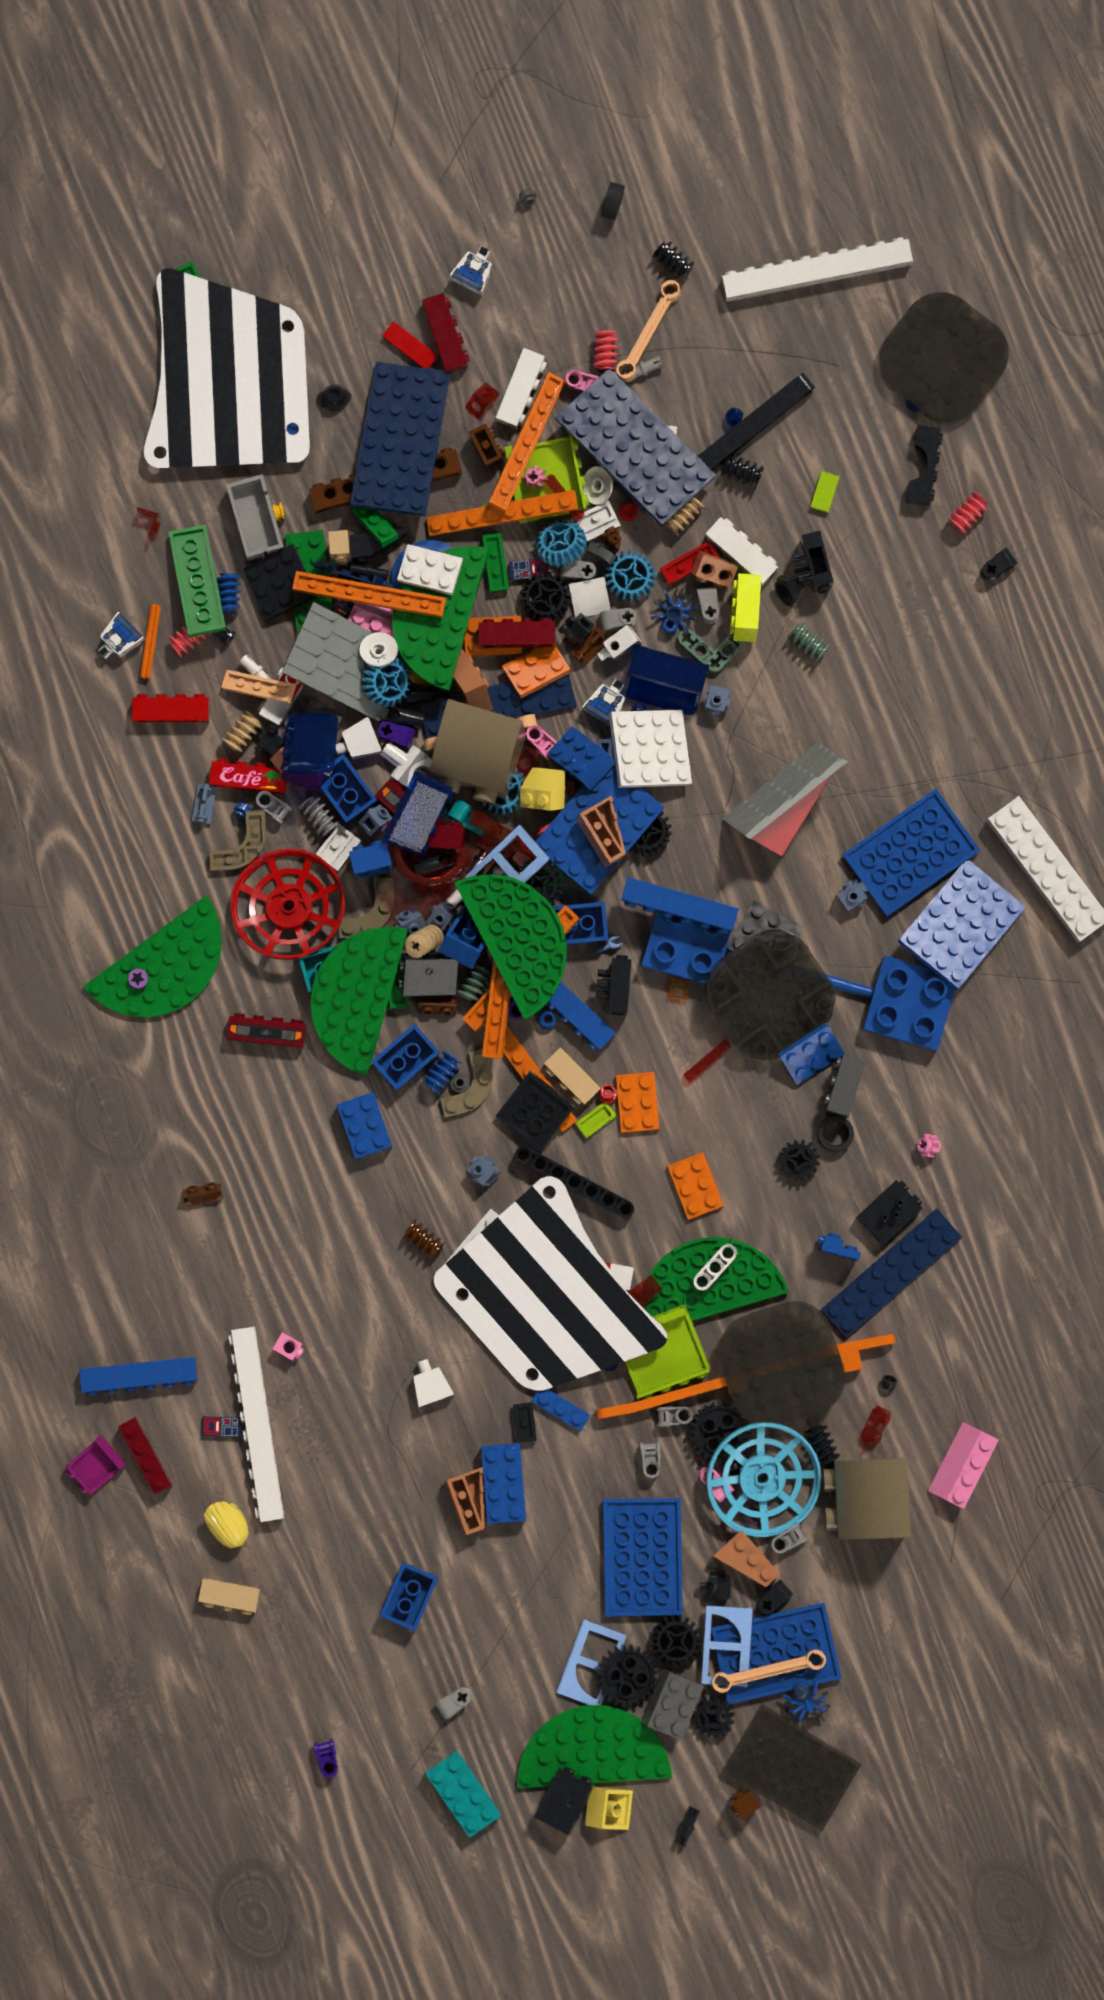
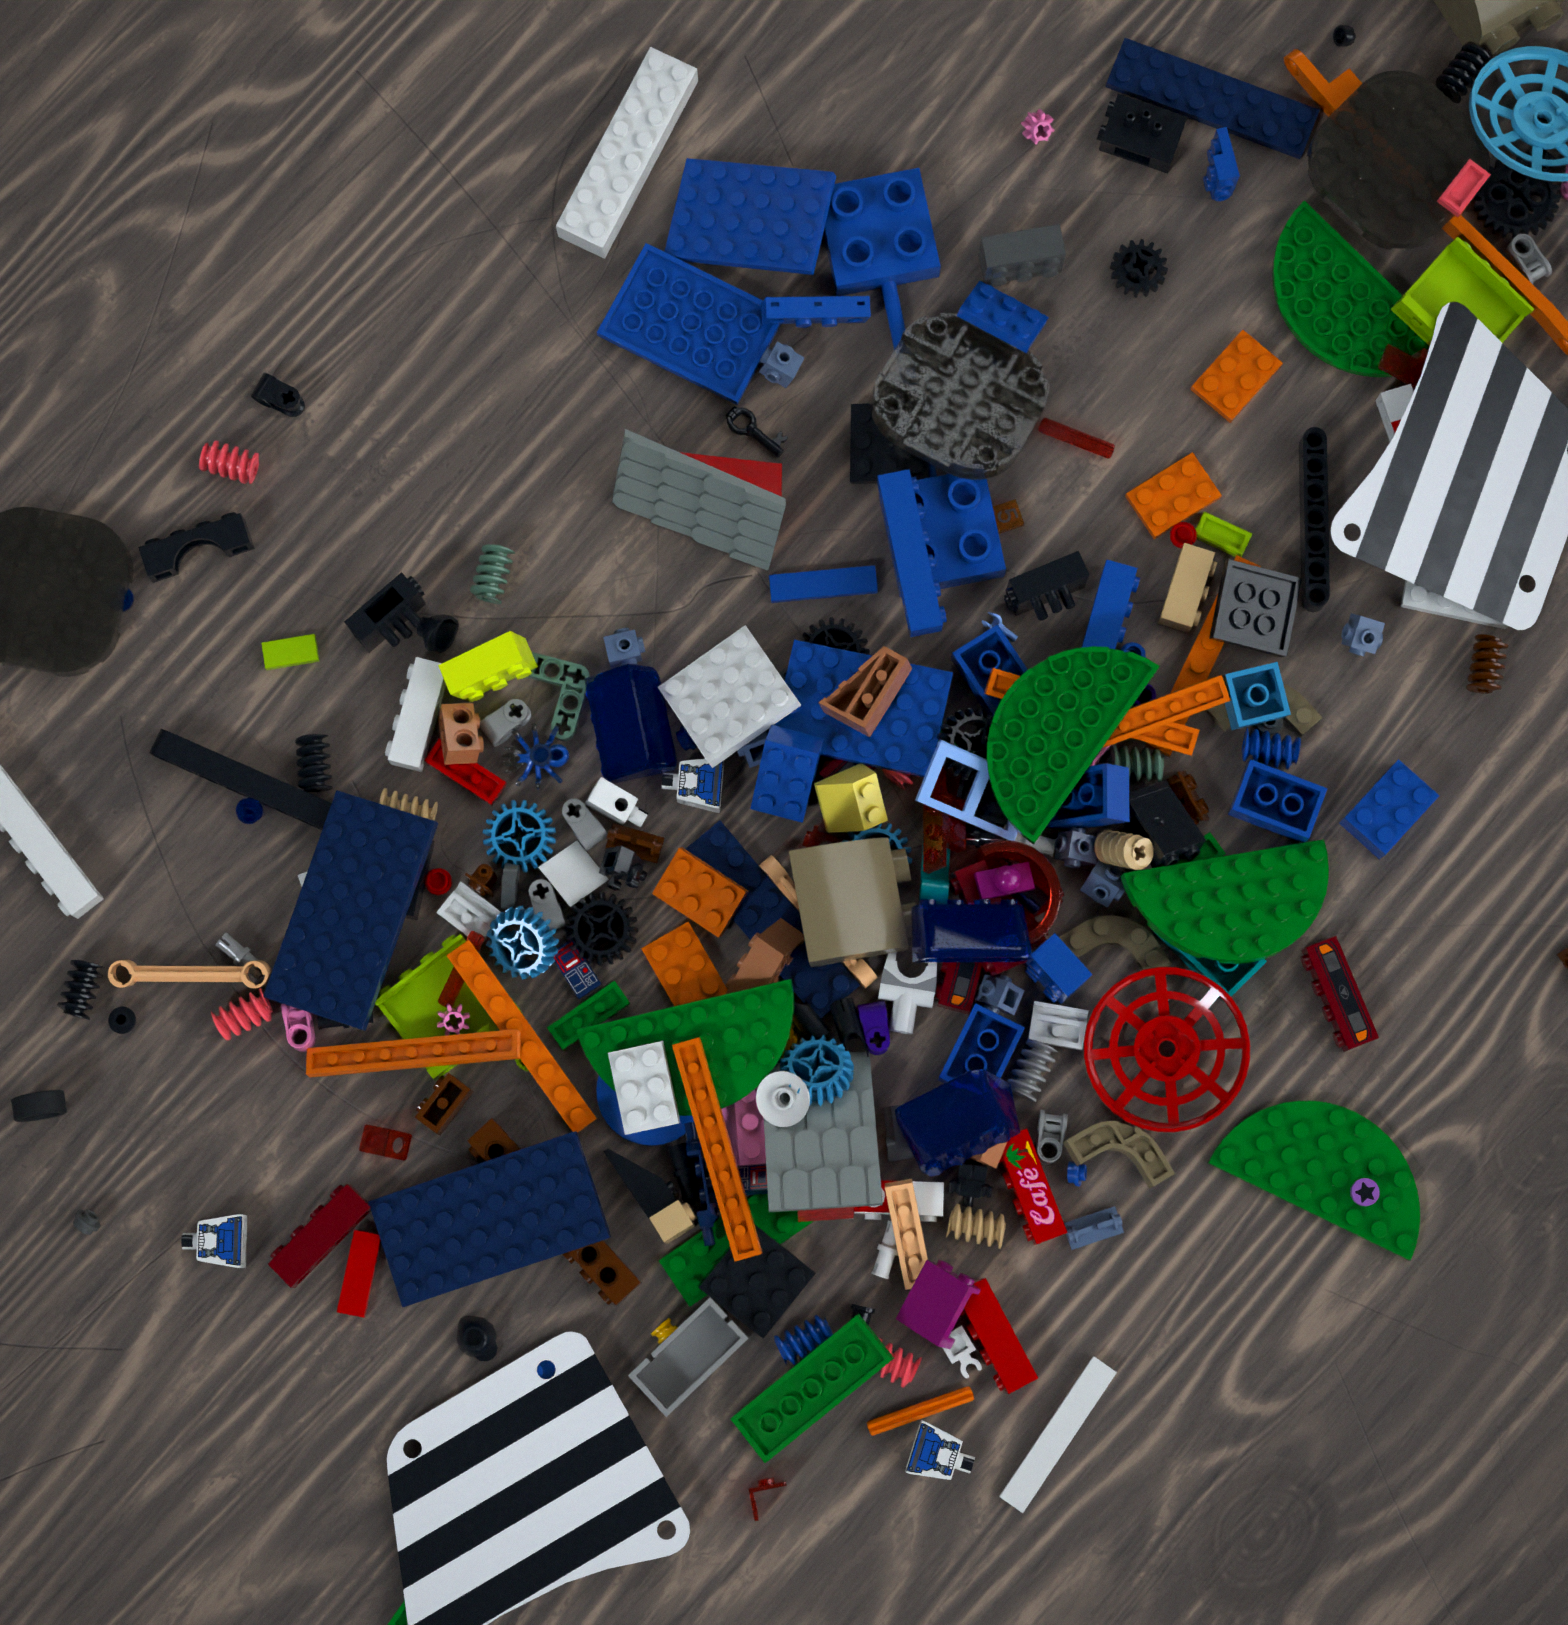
camera: 115 degrees left, 5 degrees down
white torso [334,717,382,759] -> none
green plate [351,507,399,547] -> none
dark red brick [479,618,556,649] -> none
white brick [496,348,547,430] -> none
bright pink piece [525,725,557,761] -> none
white dish [583,466,613,505] -> none
white beam [693,1244,737,1291] -> none
black tyre [817,1115,854,1152] -> none
clear red hinge [860,1405,891,1447] -> none
none -> black plate [108,1006,136,1034]
none -> black piece [725,406,788,458]
none -> blue piece [761,296,871,328]
none -> blue tile [769,565,878,603]
none -> magenta panel [895,1259,981,1349]
none -> white plate [943,1325,982,1379]
none -> magenta tile [974,862,1035,901]
none -> white tile [999,1356,1117,1513]
none -> dark azure brick [1222,662,1291,730]
none -> coral tile [1436,159,1491,217]

